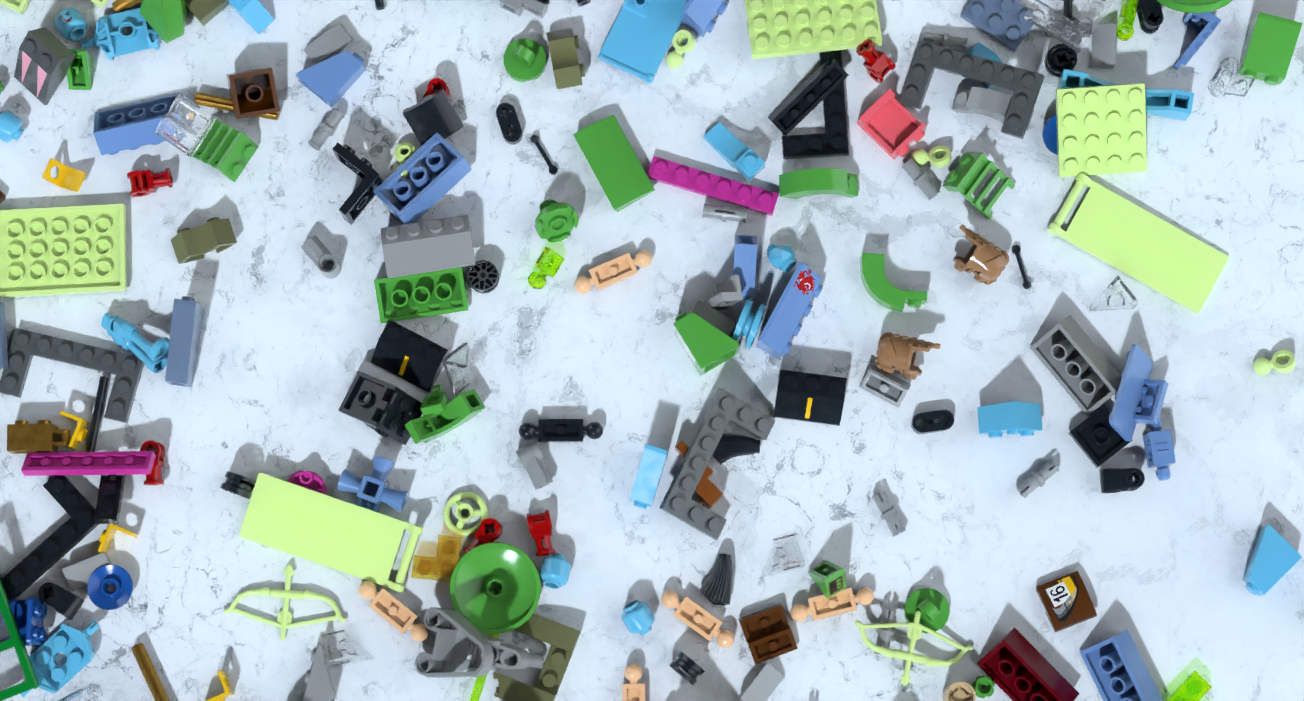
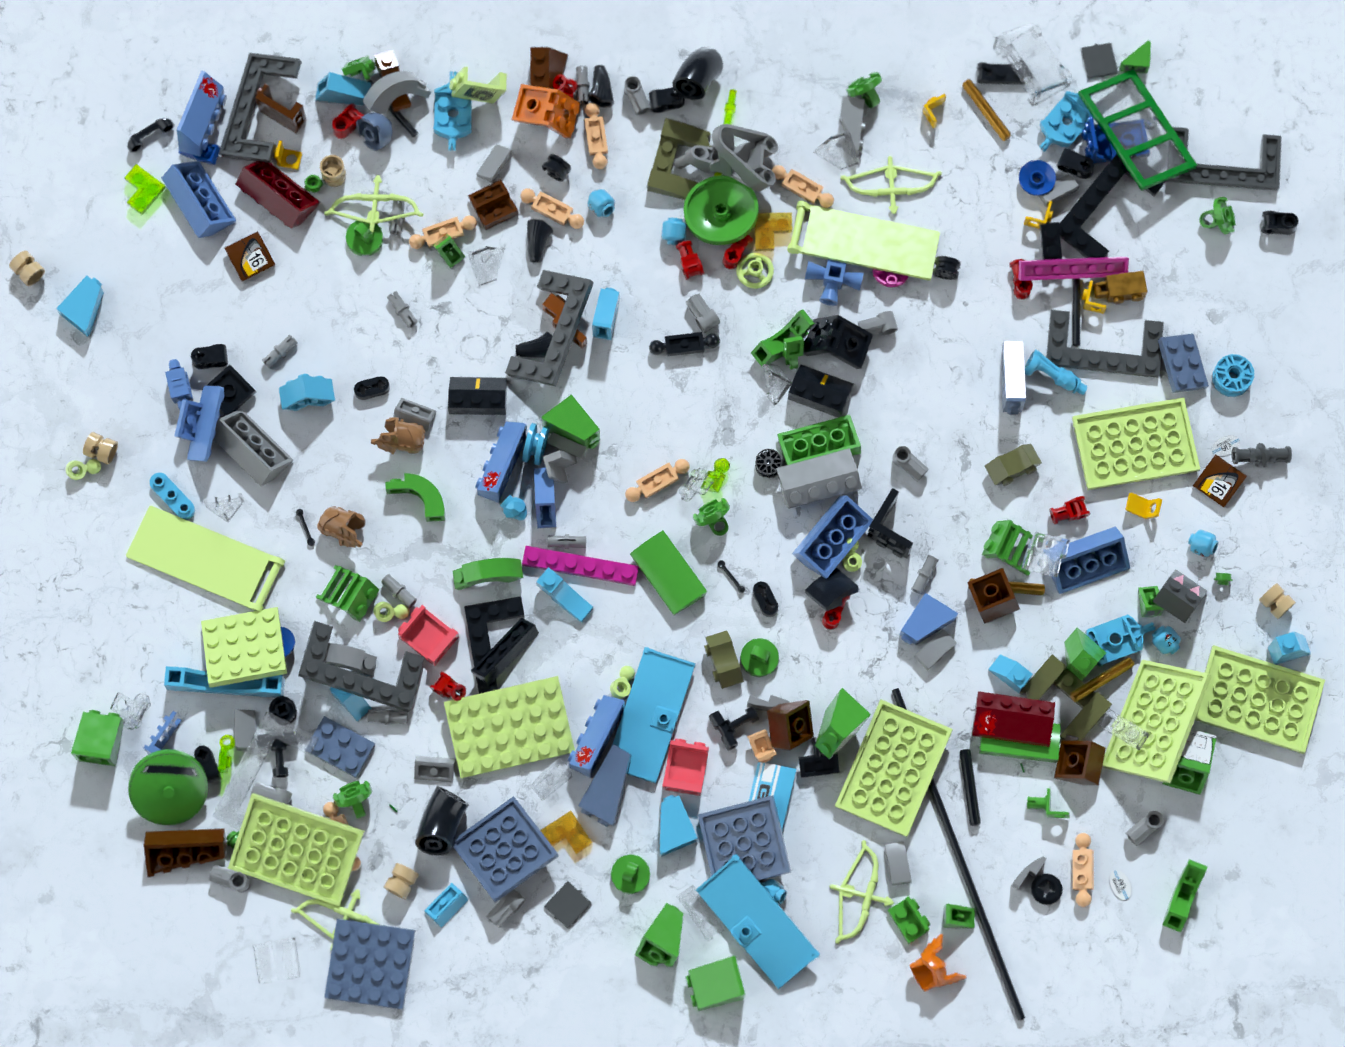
camera: 170 degrees right, 5 degrees down
none -> tan wheel [83,432,118,464]
none -> medium azure plate [150,473,195,520]
none -> clear bracket [679,468,714,502]
none -> light grey piece [858,311,898,335]

